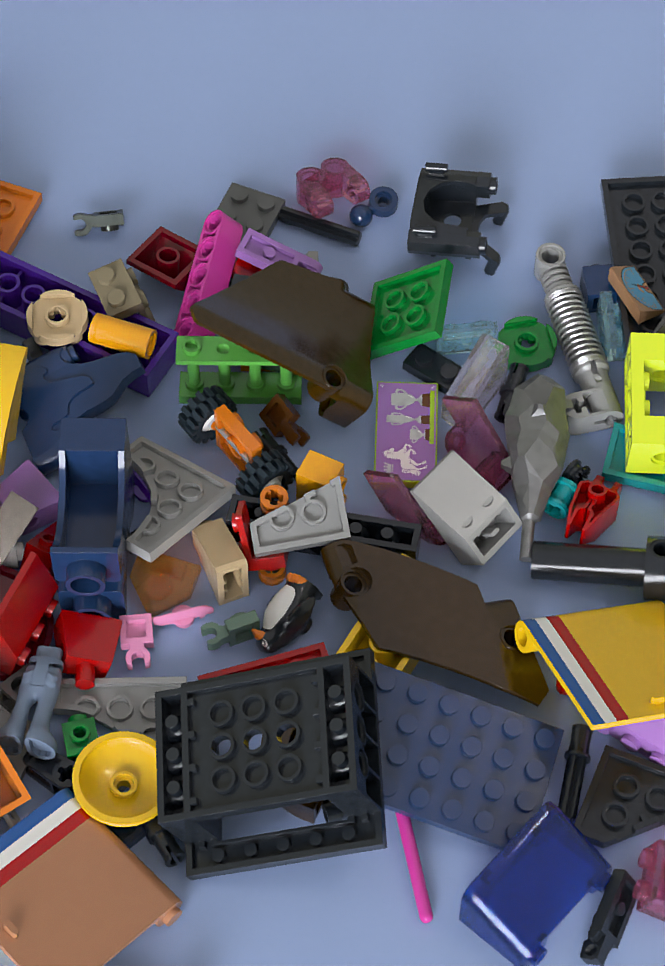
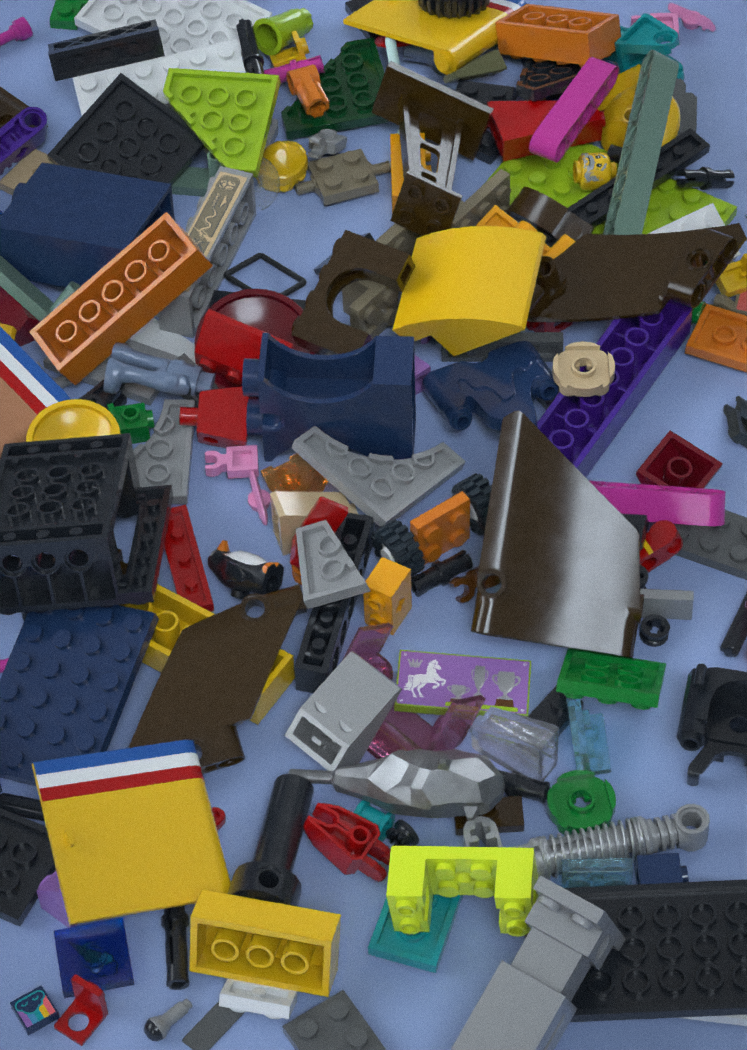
camera: 95 degrees right, 5 degrees down
dark tan bracket [88,258,155,321] -> none
light orange pin [88,313,157,359] -> none
sand green plate [201,610,260,650] -> none
medium lavender plate [235,228,323,273] -> none
orange bush [260,485,289,515] -> none
slope [608,266,665,324] -> none

